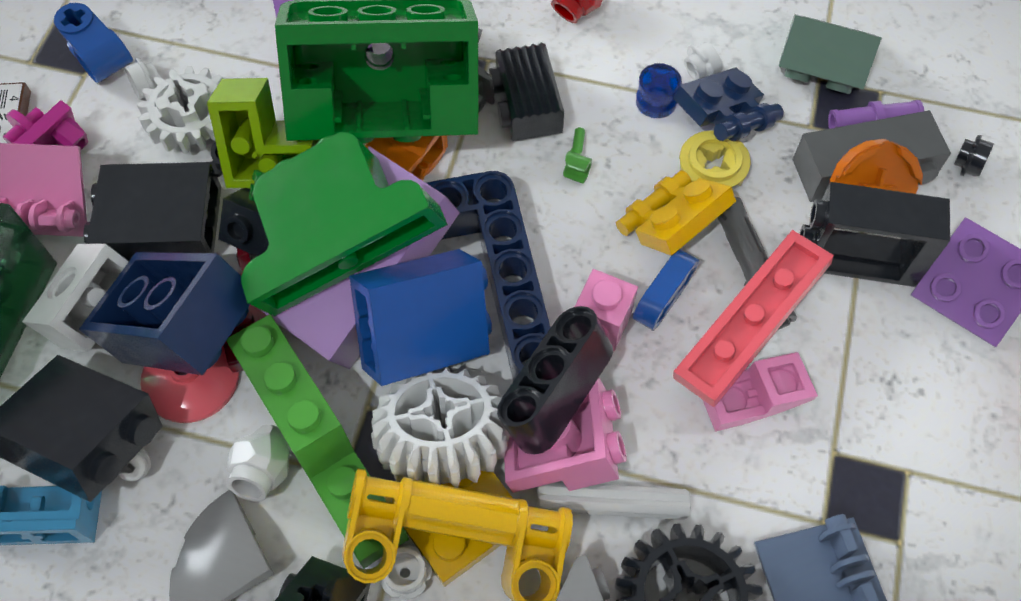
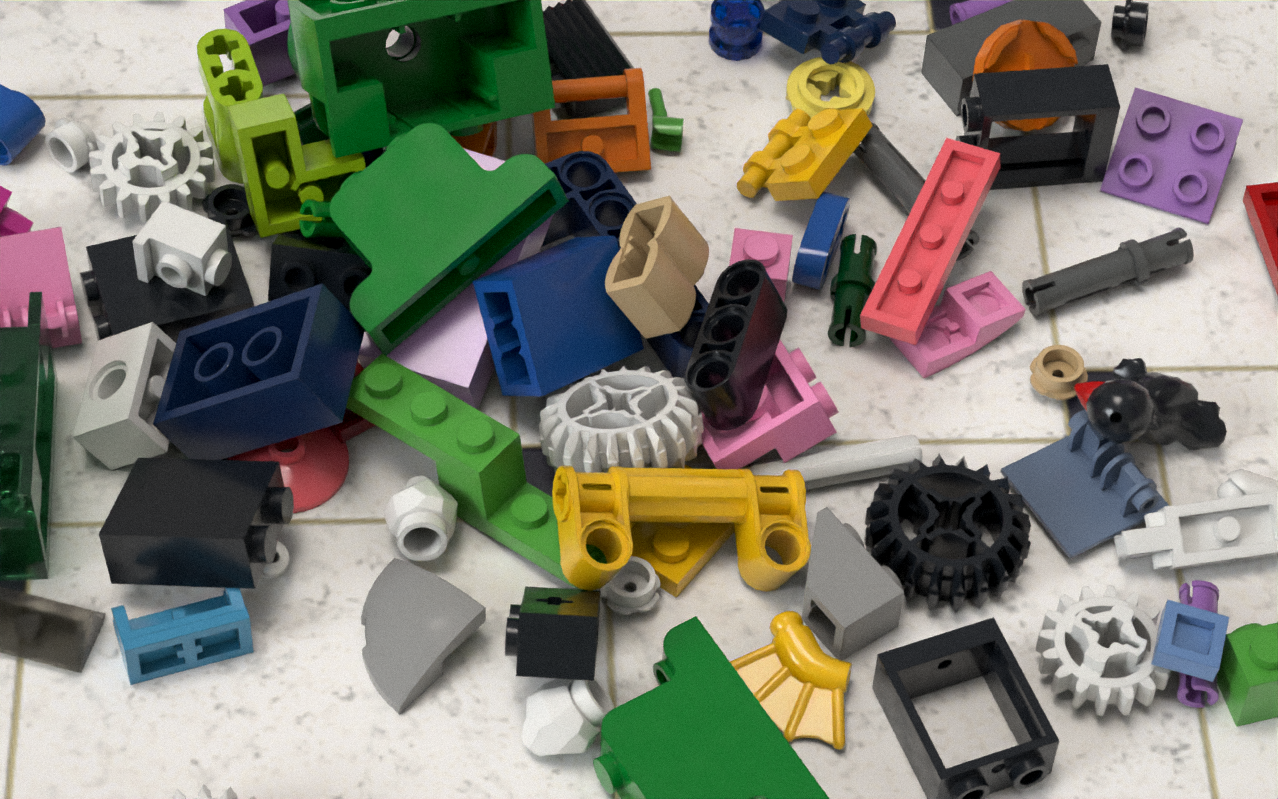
camera: 20 degrees left, 10 degrees down
none -> white brick [132,201,232,296]
none -> lime connector [197,29,264,184]
none -> orange plate [531,68,651,173]
none -> tan brick [605,195,709,339]
none -> dark green pin [828,234,878,347]
none -> dark grey pin [1022,227,1194,316]
none -> tan plate [1030,345,1088,400]
none -> black animal [1074,358,1227,450]

